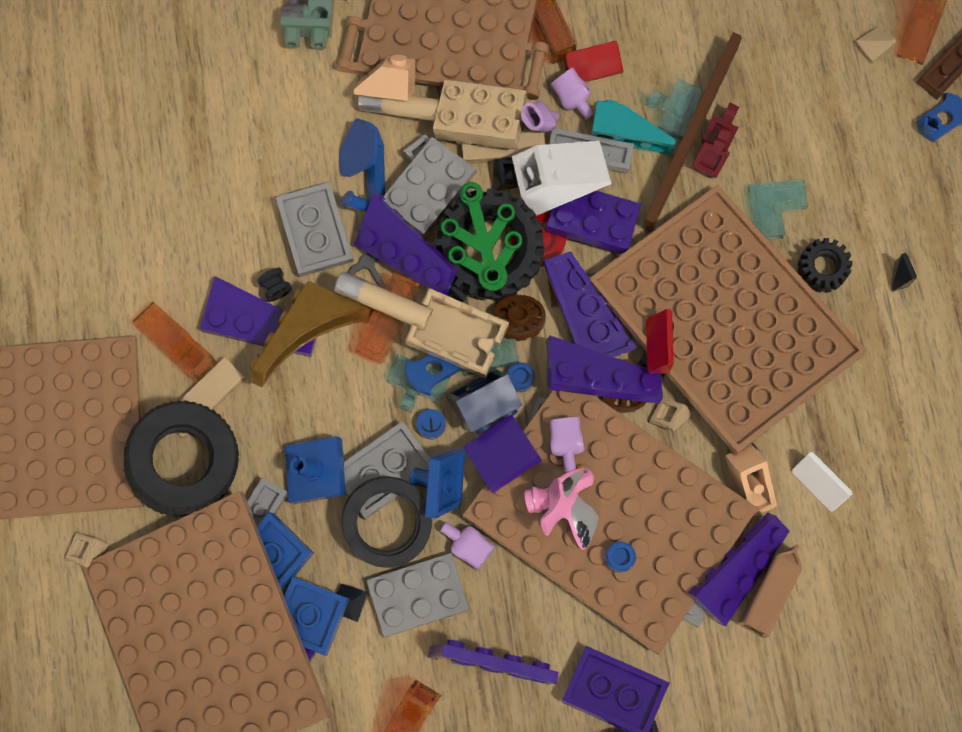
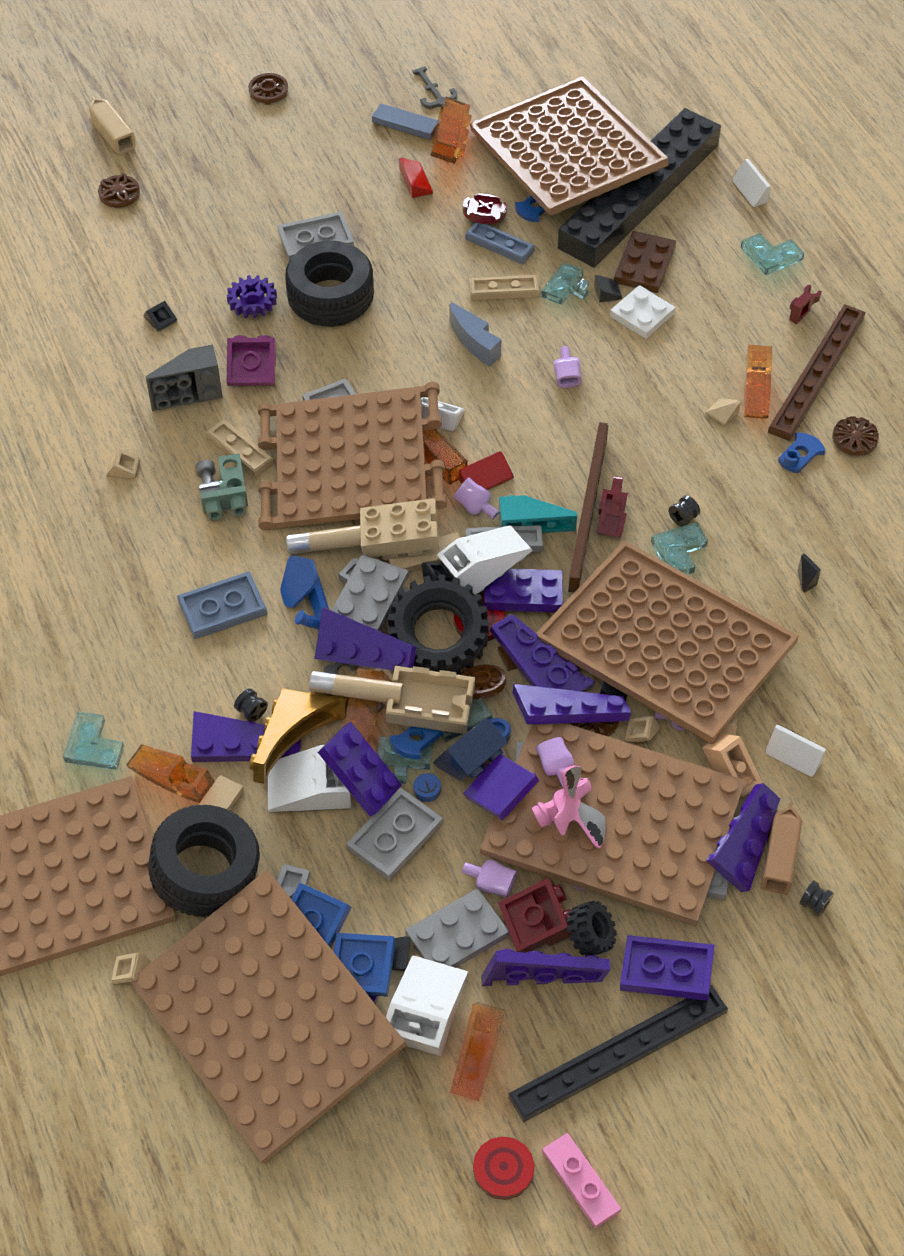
camera: 10 degrees left, 20 degrees down
light grey plate [276,182,354,277] -> none
blue tile [285,436,346,504] -> none
black tyre [341,476,432,568] -> none
light nougat slope [354,54,416,101] -> none
blue tile [409,447,466,519] -> none
green plant [441,182,522,291] -> none
lavender piece [521,100,559,132] -> none
blue tile [605,542,636,573] -> none
clear light blue plate [646,79,704,140] -> none
red slope [646,309,674,374] -> none
black tyre [797,238,853,293] -> none
none -> clear light blue plate [63,711,124,770]
none -> sand blue tile [177,571,268,640]
none -> white slope [268,745,351,812]
none -> dark purple plate [317,721,402,817]
none -> white slope [386,955,468,1056]
none -> dark red plate [498,877,571,953]
none -> black tyre [566,901,617,956]
none -> black wheel [668,495,700,527]
none -> black wheel [799,880,834,917]

